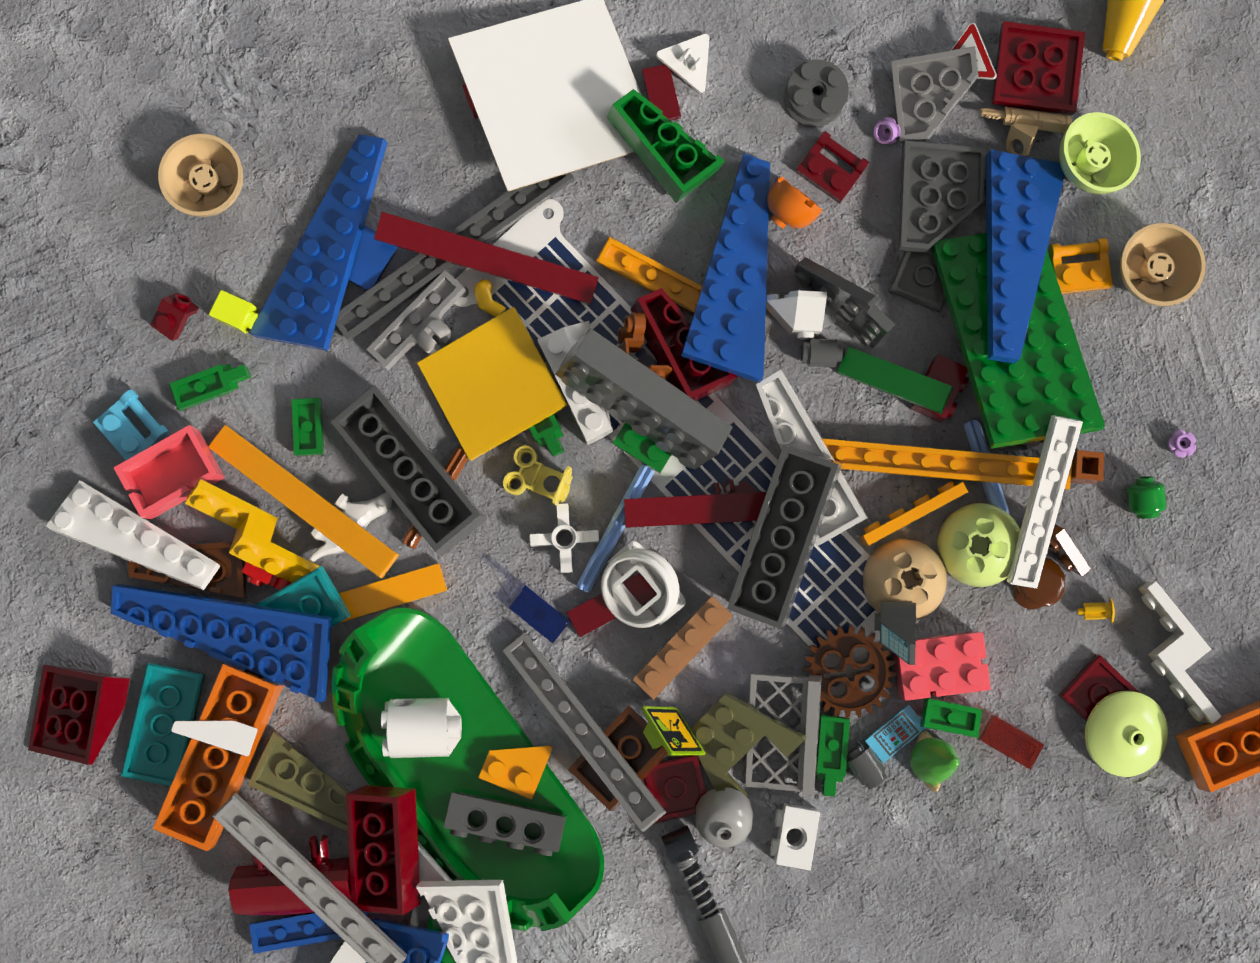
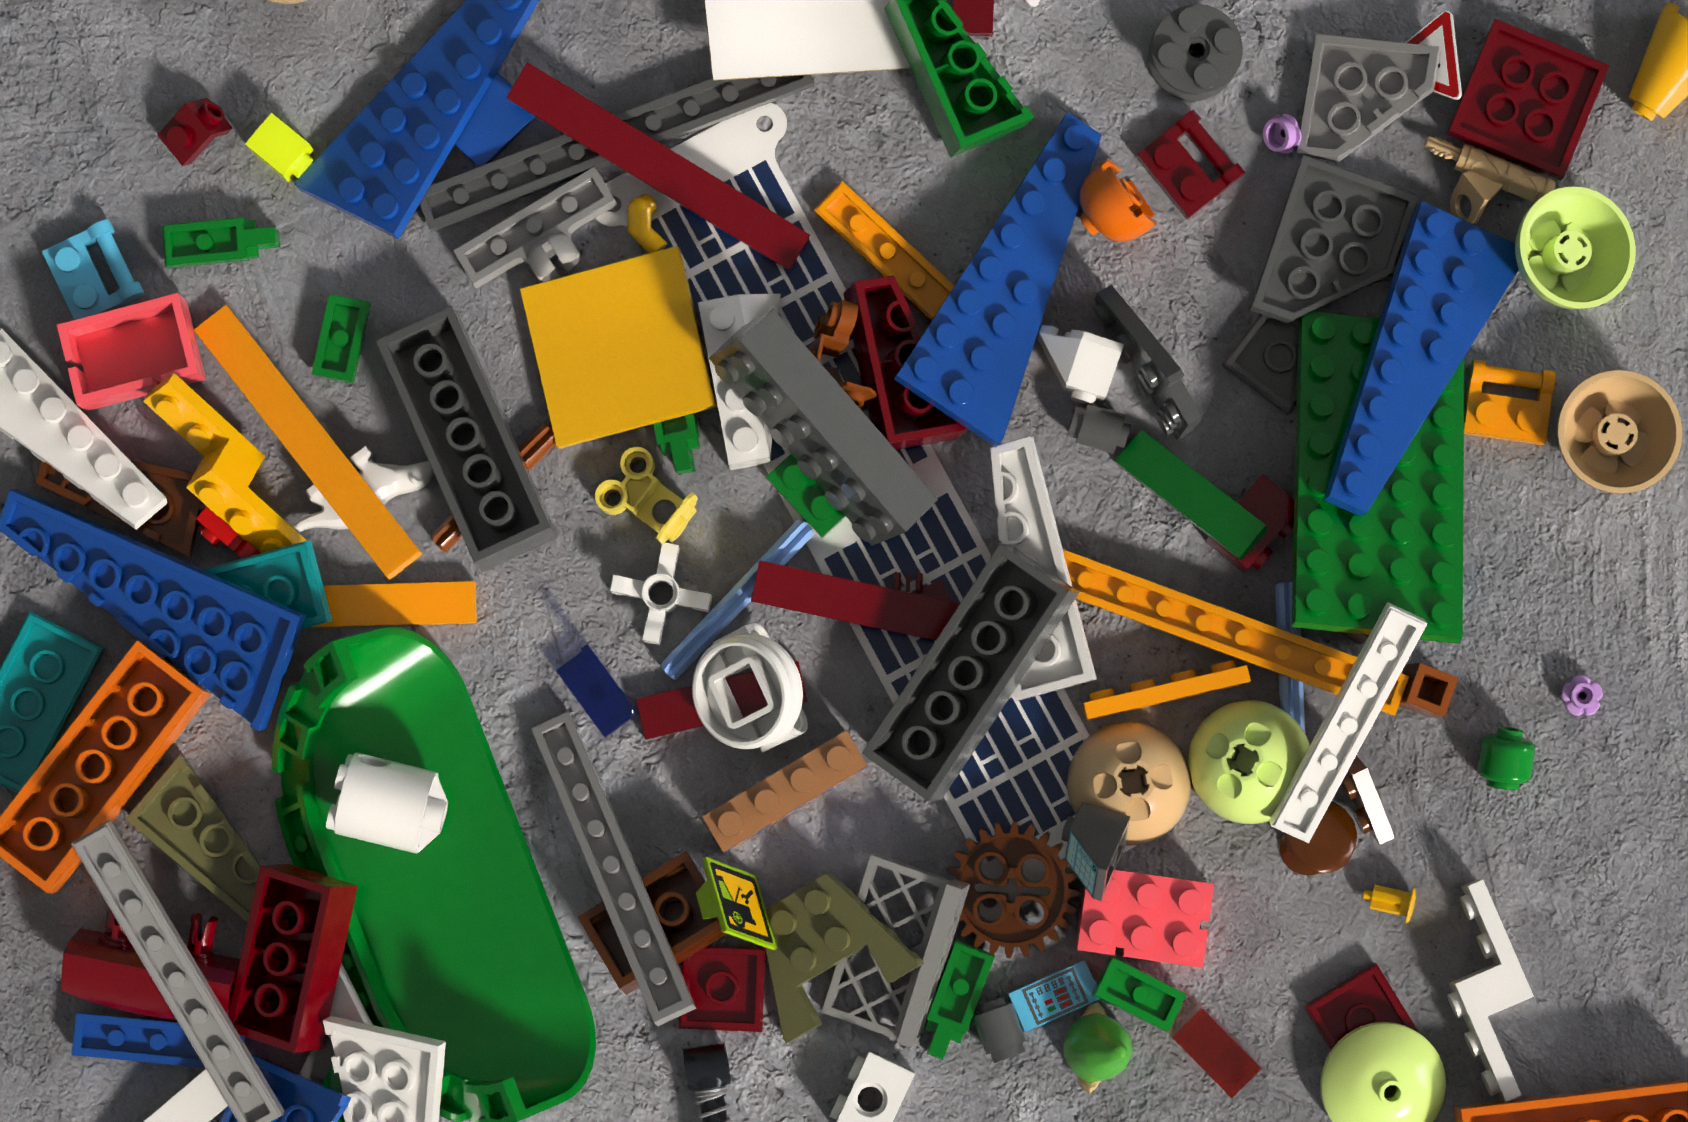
camera: 20 degrees right, 0 degrees up
white sticker [172,721,258,756] -> none
dark grey brick [444,791,567,856] -> none
light orange wing [478,745,553,800] -> none
light grey cylinder [695,788,753,848] -> none

